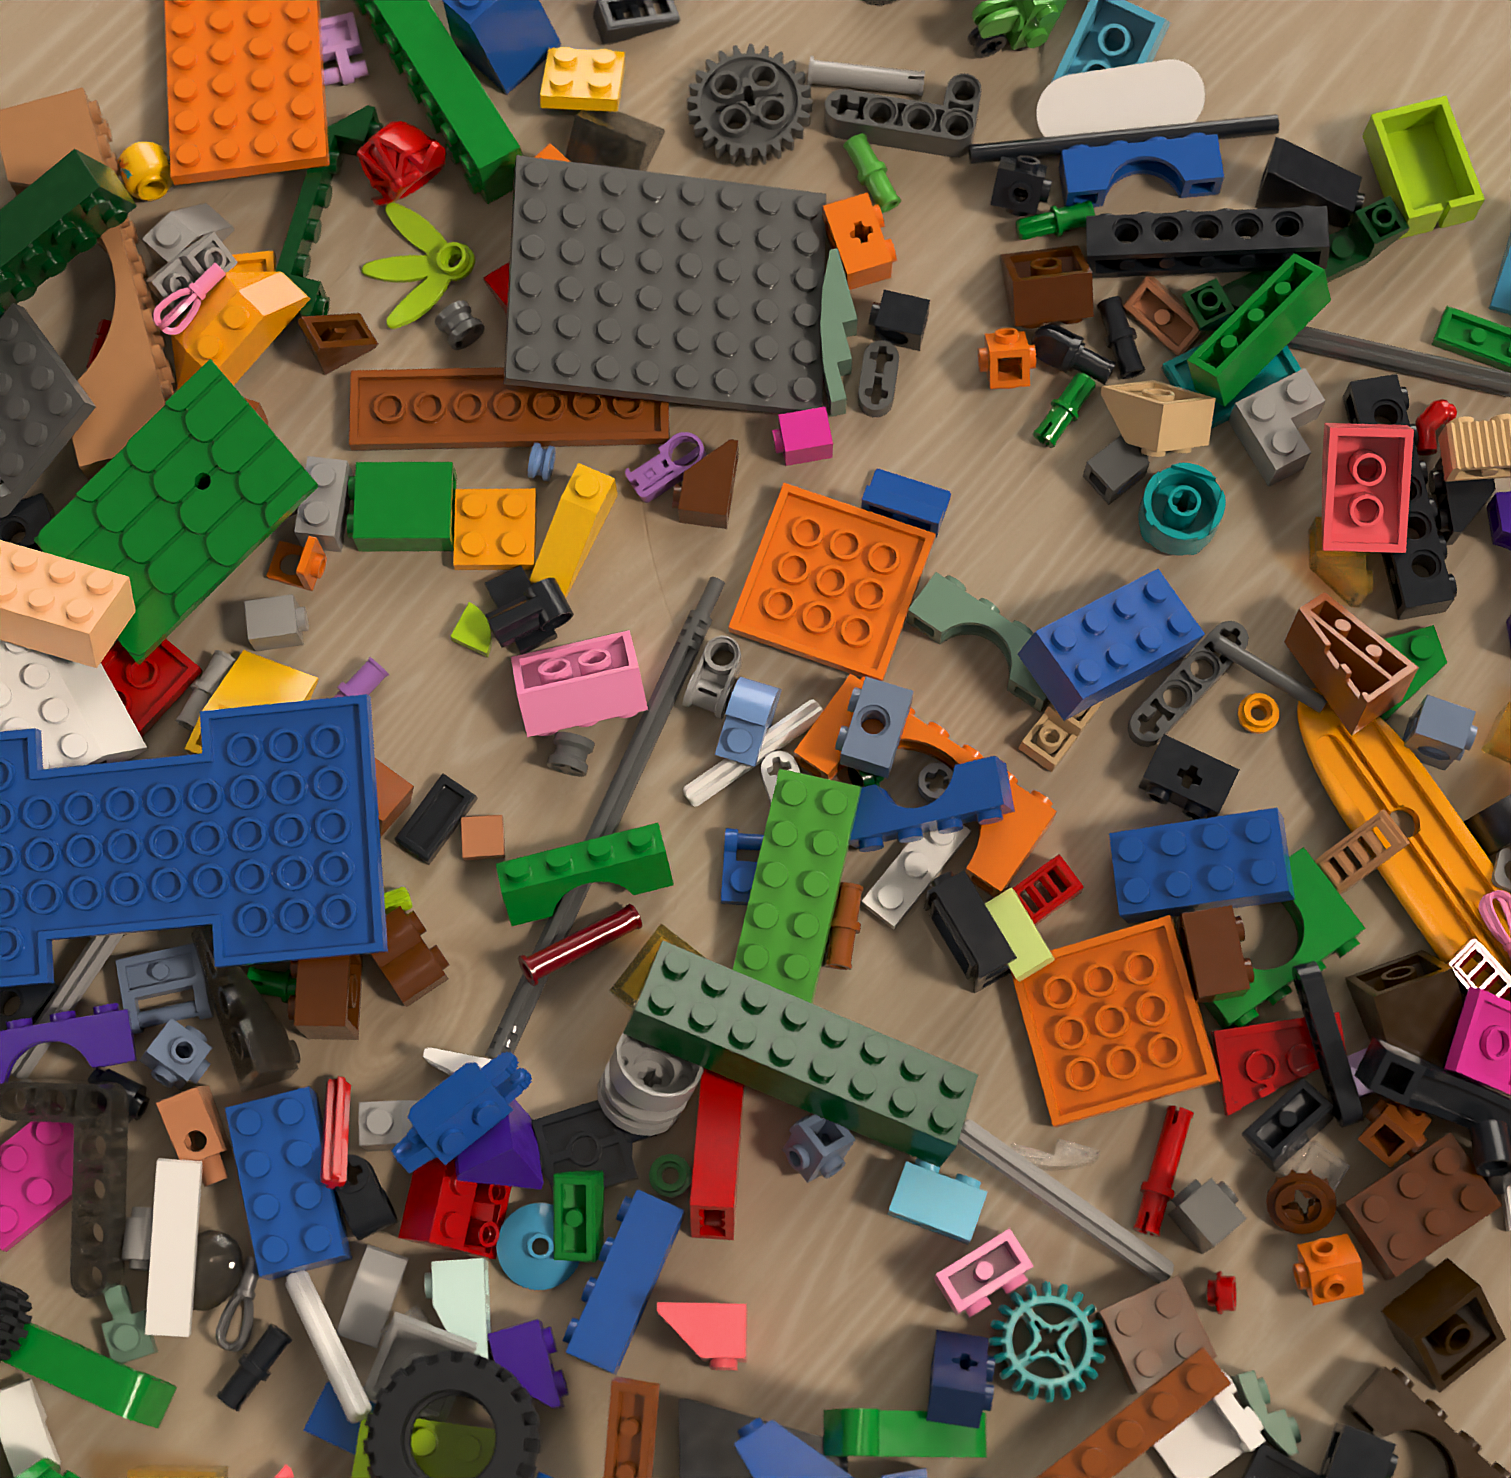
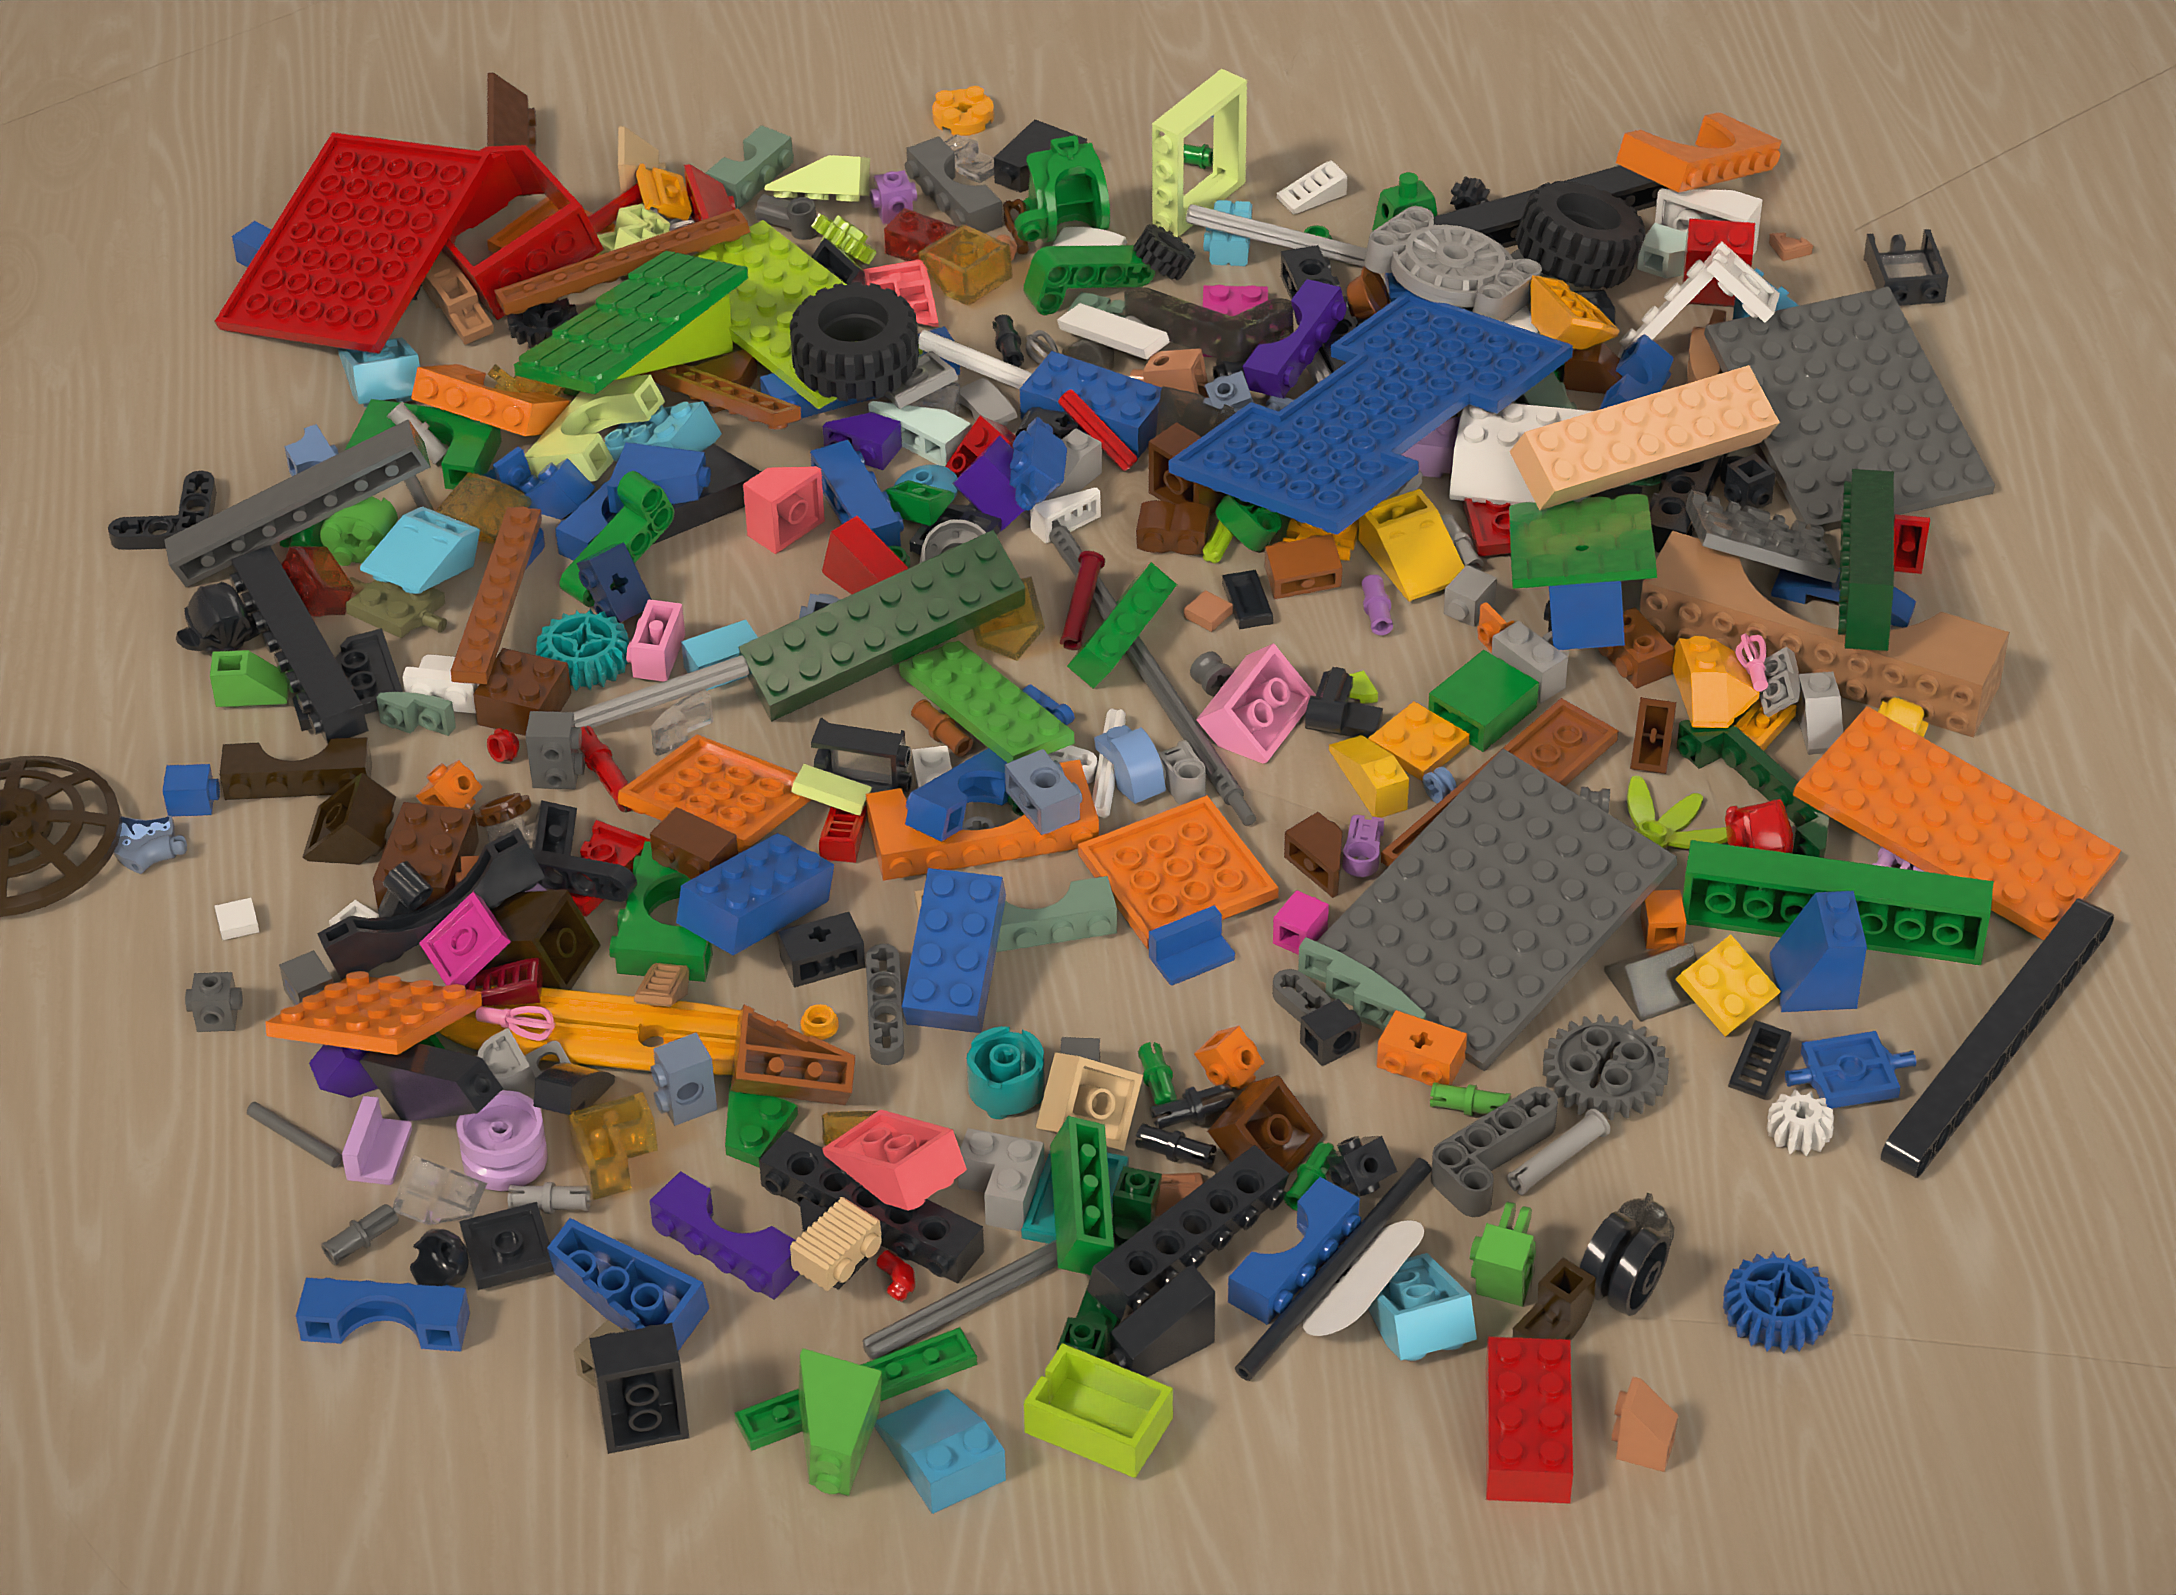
camera: 130 degrees right, 30 degrees down
dark grey bar [1213,635,1327,713] -> none

